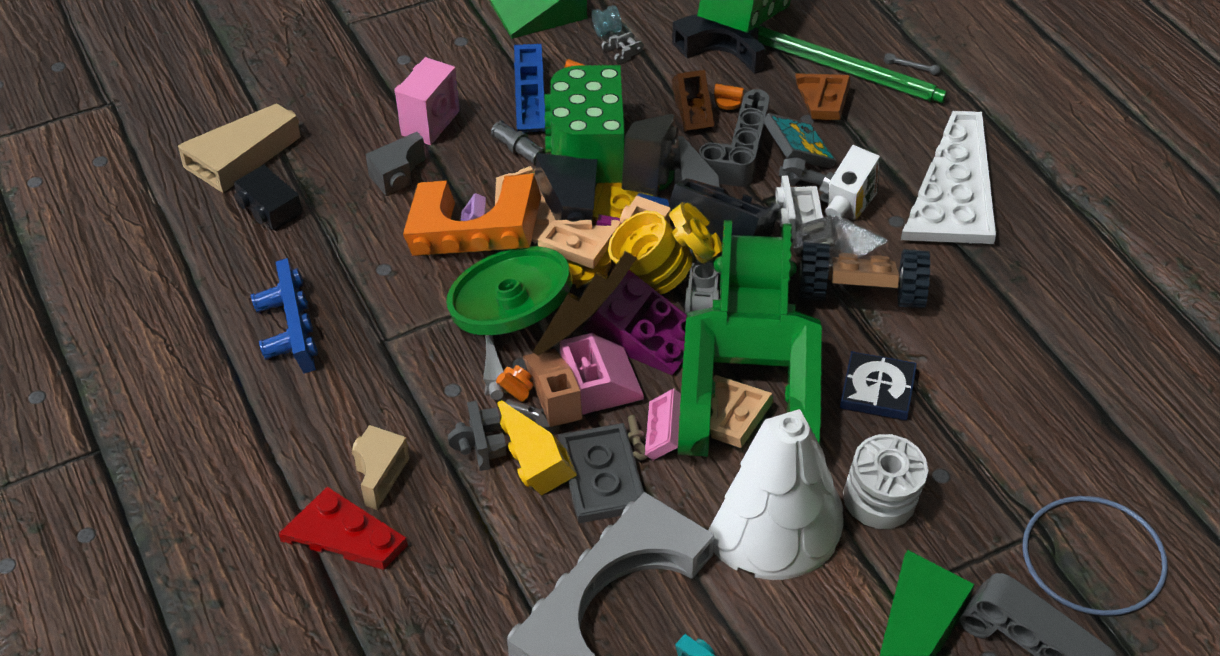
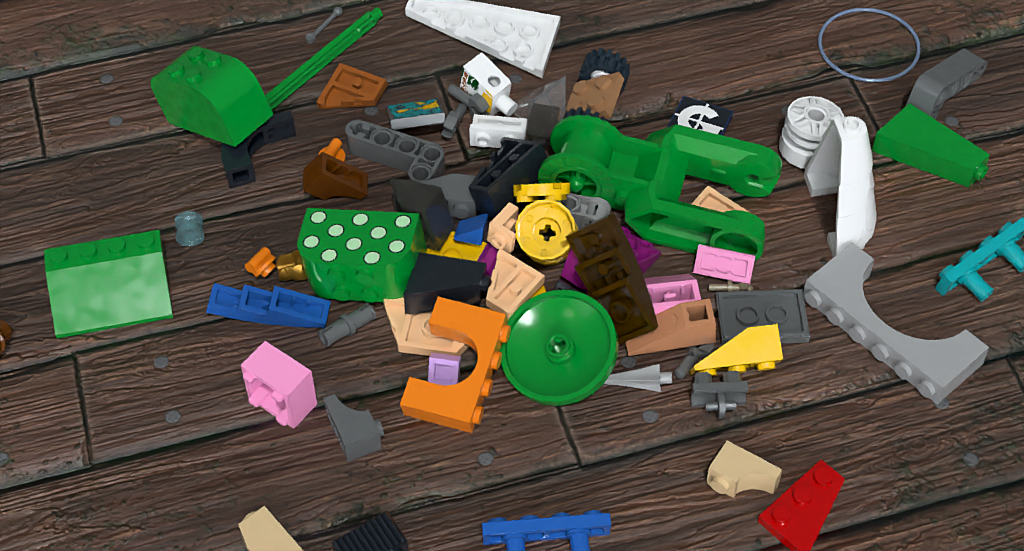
camera: 80 degrees left, 5 degrees up
orange plate [496,365,534,402] -> none
light grey piece [602,32,644,64] -> none

